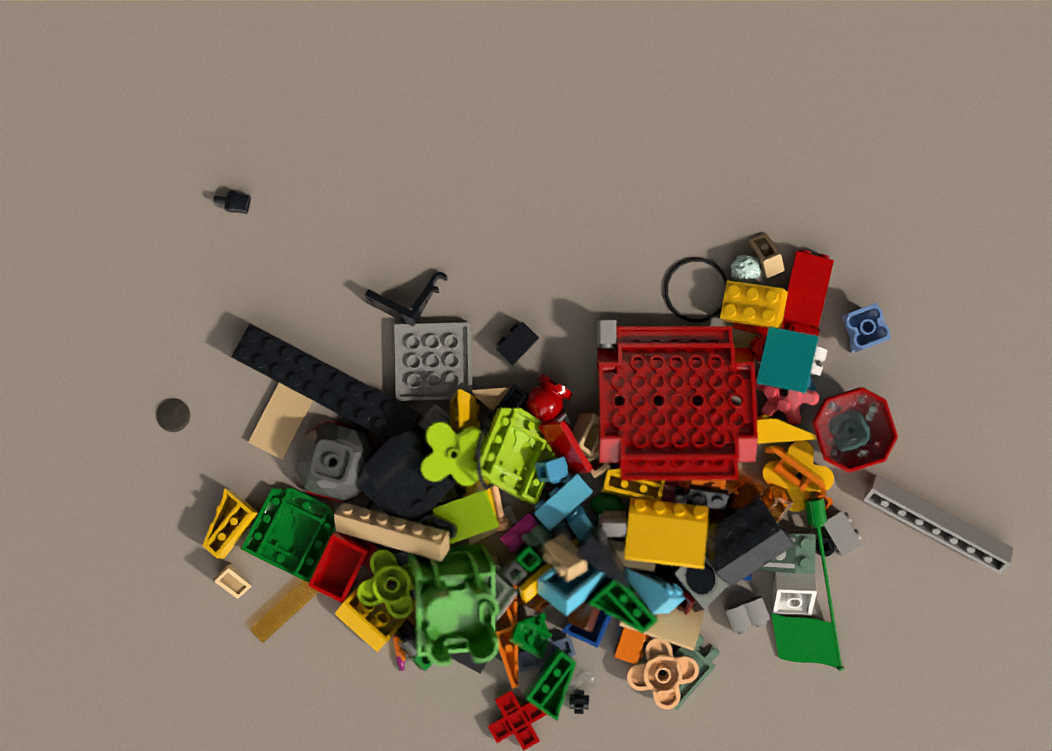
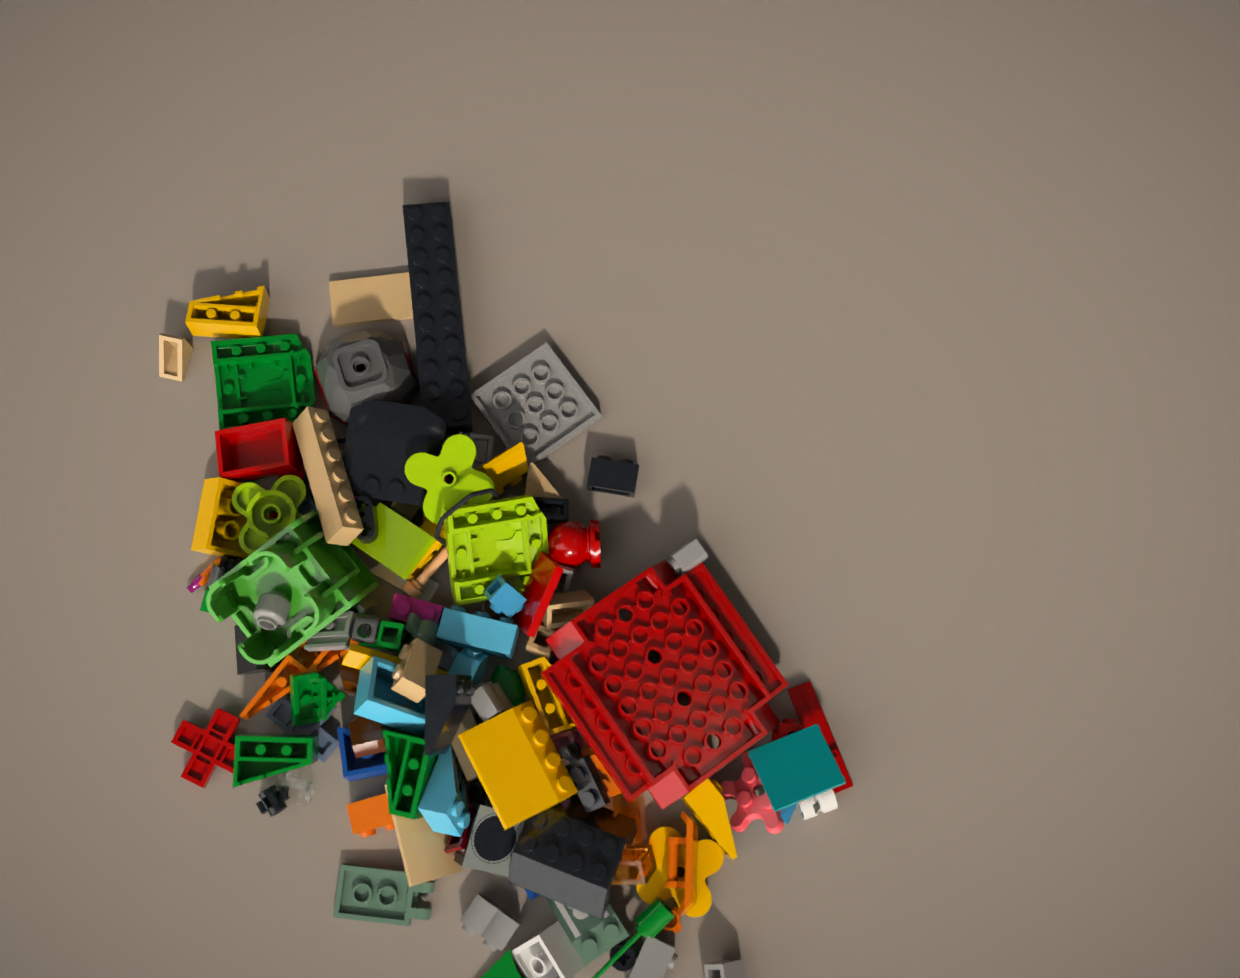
camera: 45 degrees right, 10 degrees down
clear smoke piece [156,398,190,432] -> none
black piece [213,190,251,214] -> none
clear yellow tile [250,580,319,643] -> none
black hinge [365,272,448,327] -> none
light nougat plant [627,637,699,709] -> none
black piece [665,258,728,322] -> none
yellow piece [720,281,788,329] -> none
light aqua piece [731,255,761,284] -> none
tan slope [749,233,785,278] -> none
red panel [783,249,834,328] -> none
clear light blue rock [812,387,898,473] -> none
medium blue piece [841,303,892,353] -> none
none -> light grey head [253,590,291,630]

